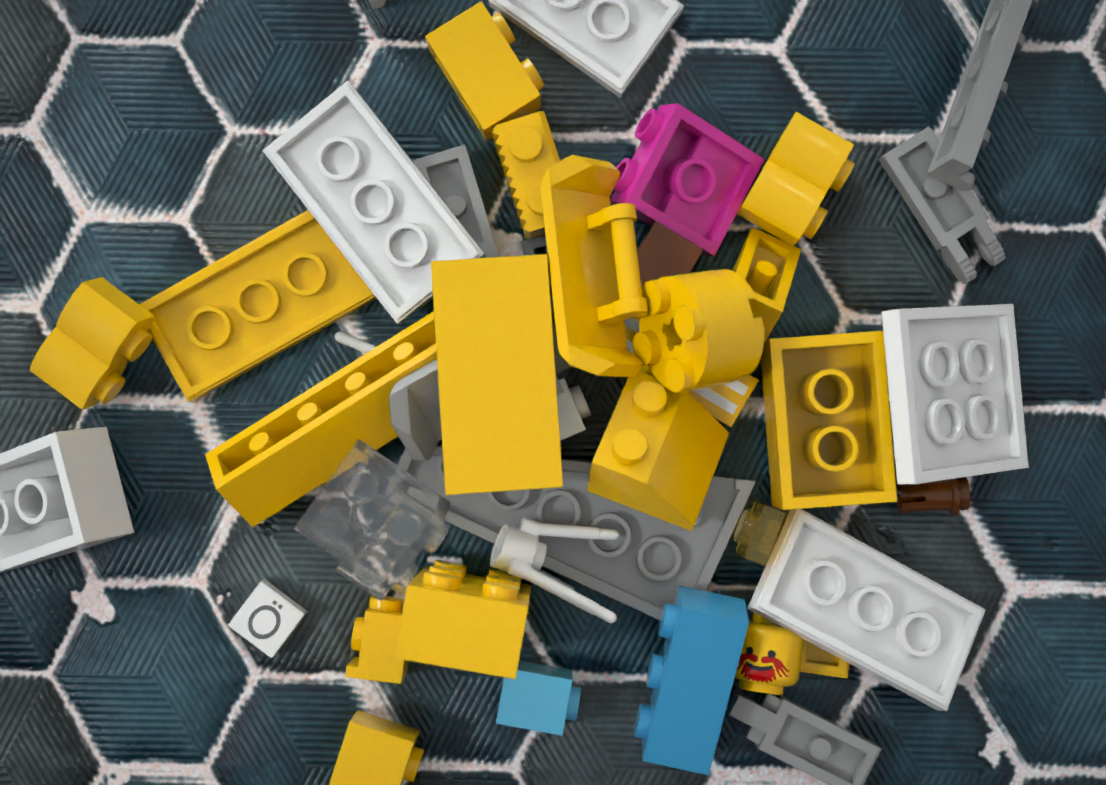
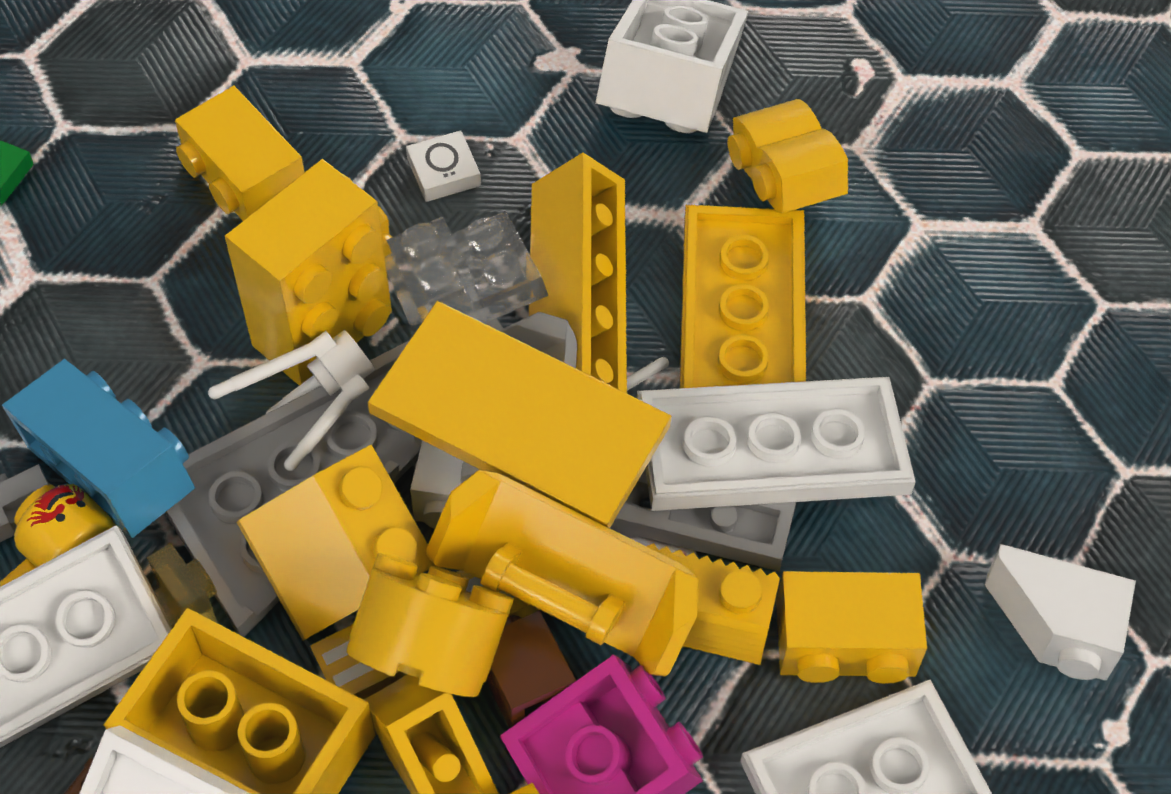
camera: 120 degrees right, 30 degrees down
medium azure brick [496,661,581,736] -> none

